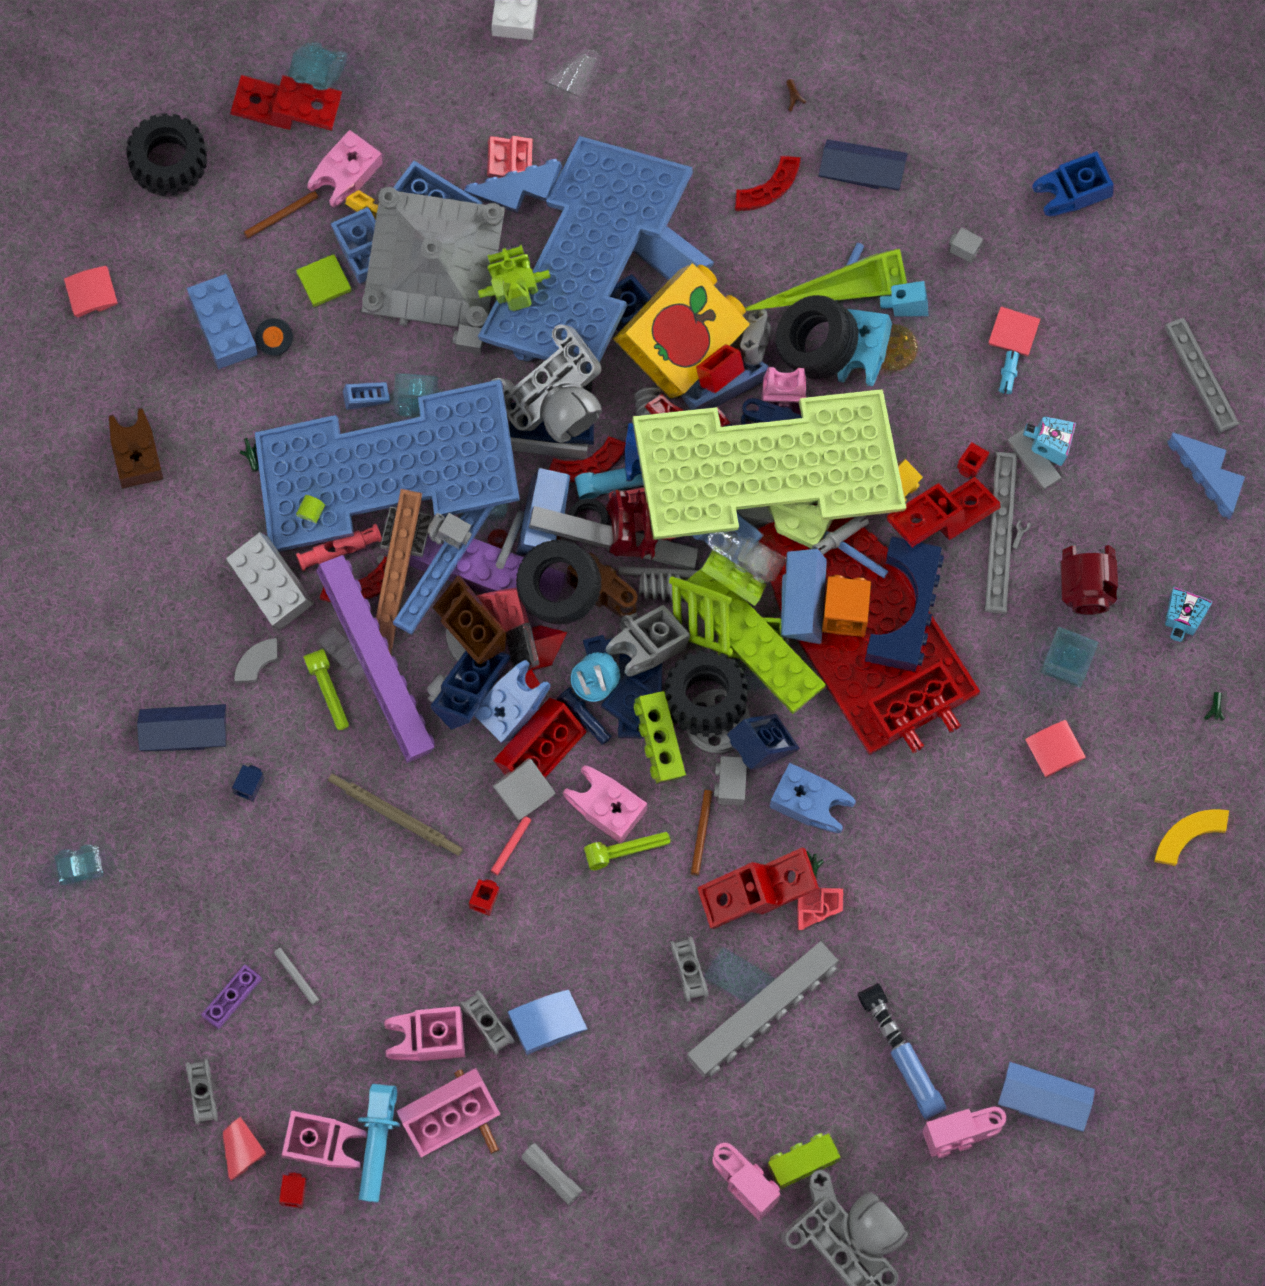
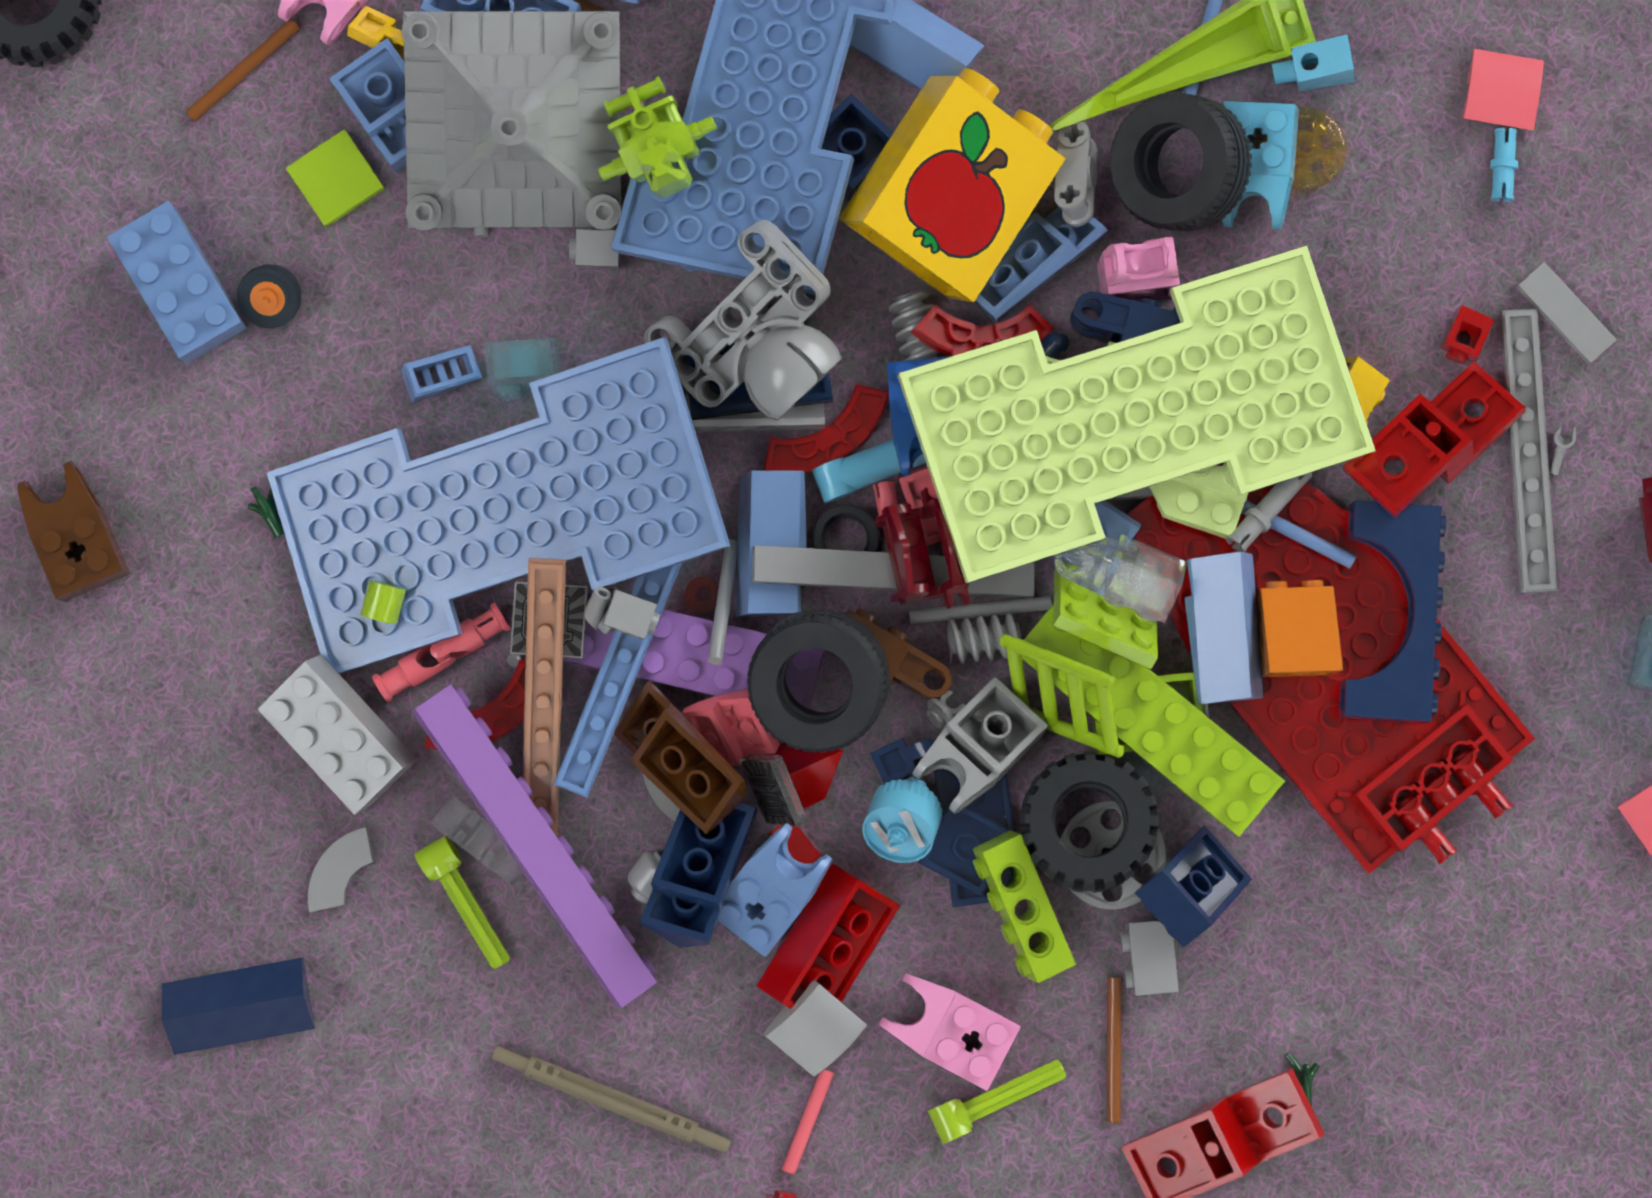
camera: 10 degrees left, 15 degrees up
dark blue brick [232,765,264,802] -> none
dark blue pin [557,687,612,746] -> none
red brick [696,344,745,394] -> none
medium blue brick [770,763,856,833] -> none
coral slope [797,888,843,930] -> none
medium azure torso [1023,417,1076,466] -> none

